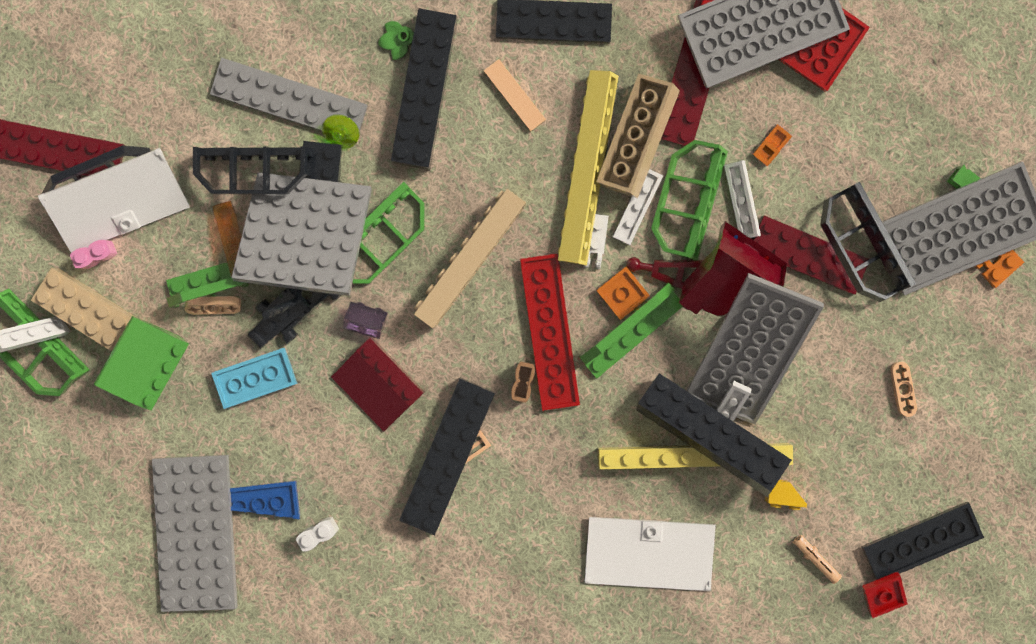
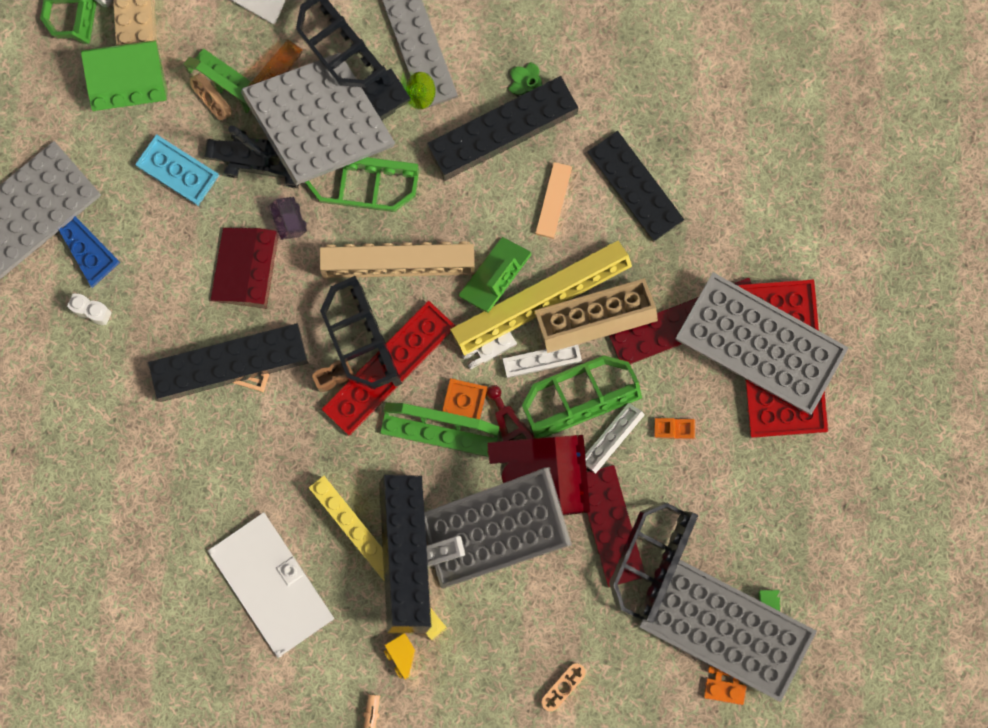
camera: 60 degrees right, 10 degrees down
none -> black plate [320,276,403,389]
none -> bright green bracket [459,237,532,313]

